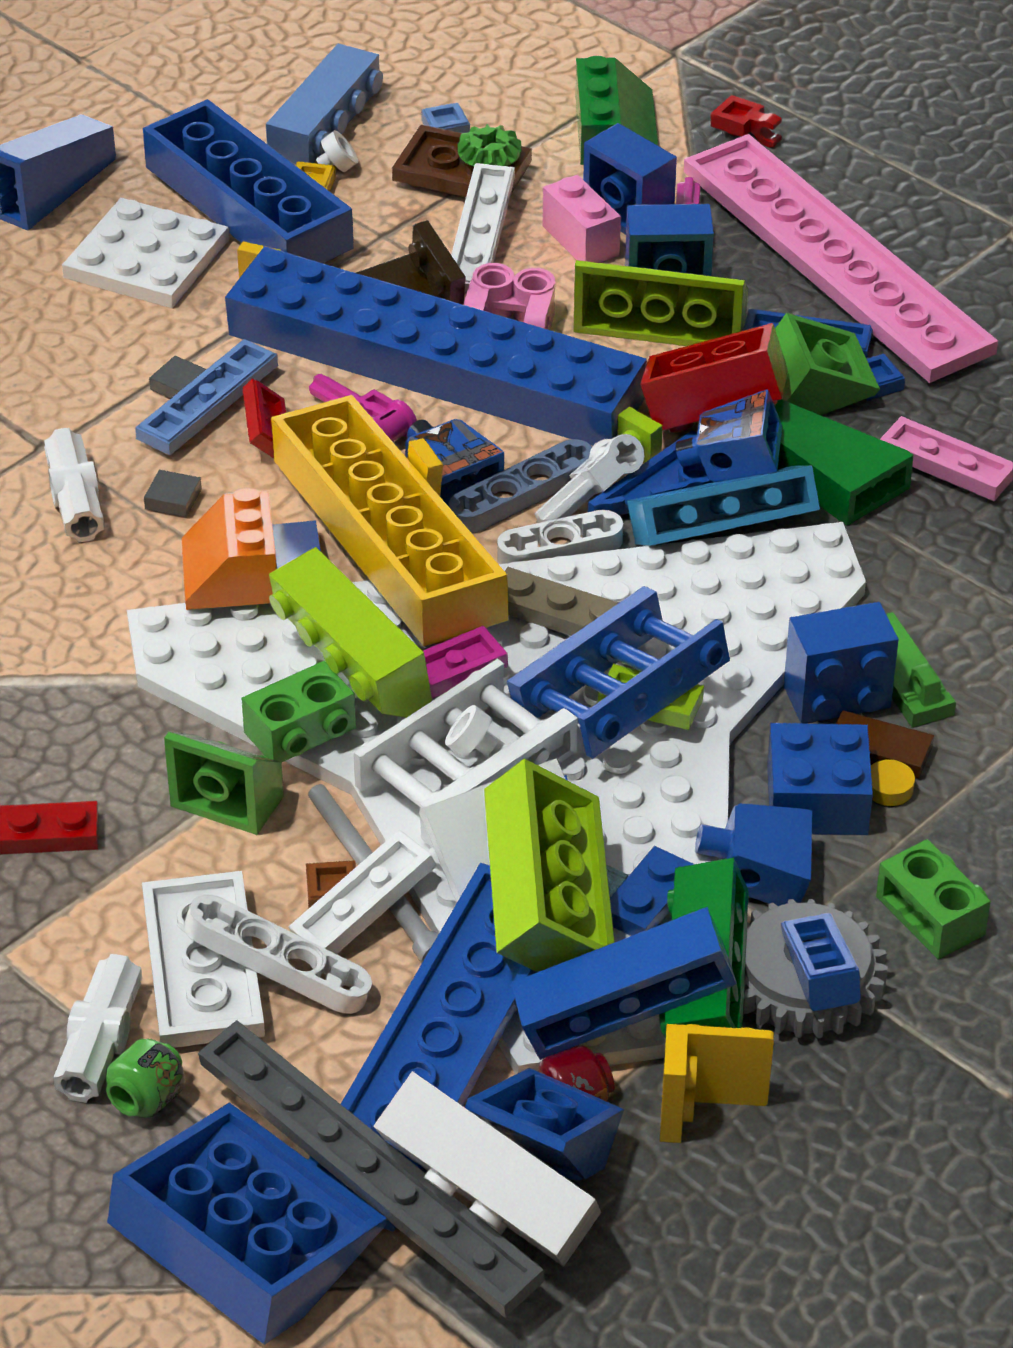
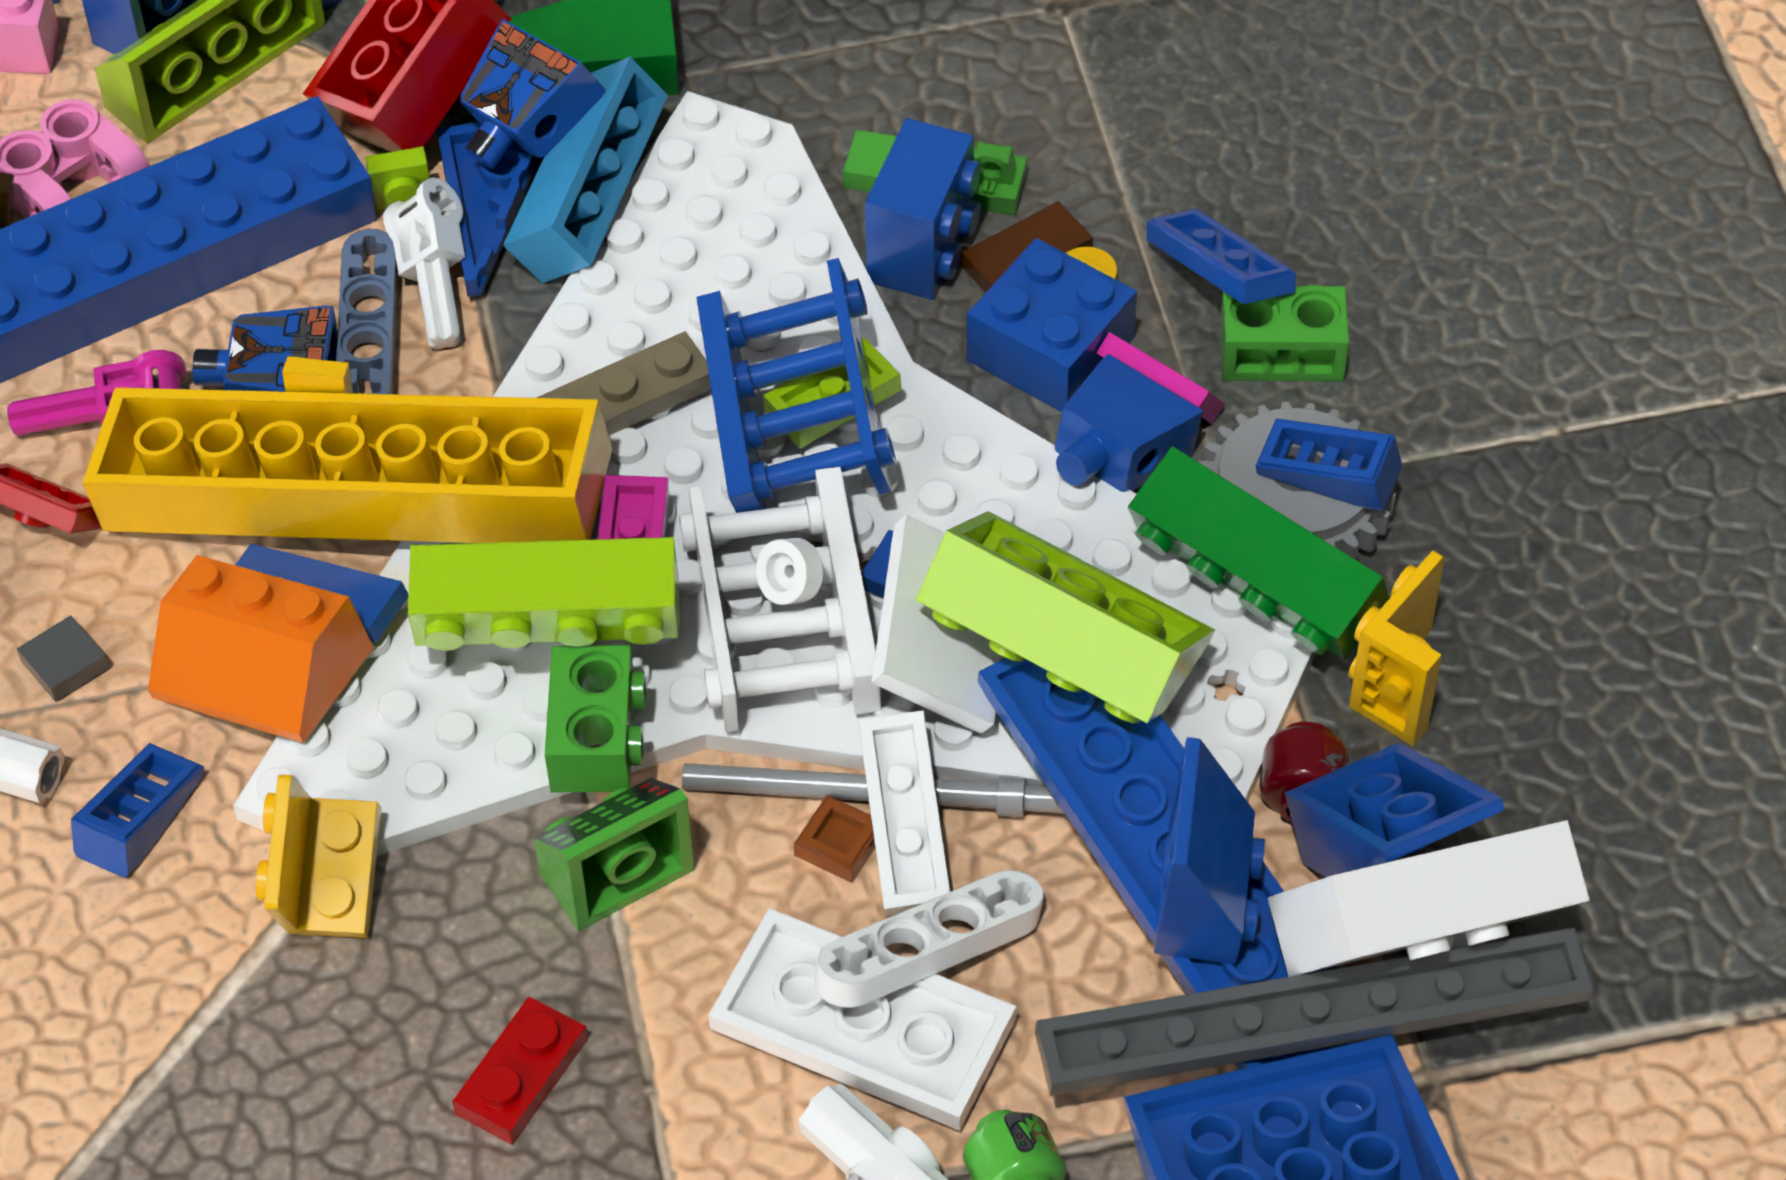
camera: 55 degrees left, 10 degrees up
white beam [497,510,623,564] -> none
blue brick [511,907,737,1060] -> none
blue plate [610,846,694,936] -> none
none -> blue slope [71,743,204,878]
none -> yellow bracket [256,774,382,938]
none -> dark pink plate [1096,332,1225,425]
none -> blue tile [1147,209,1296,304]
none -> blue slope [1154,737,1265,964]

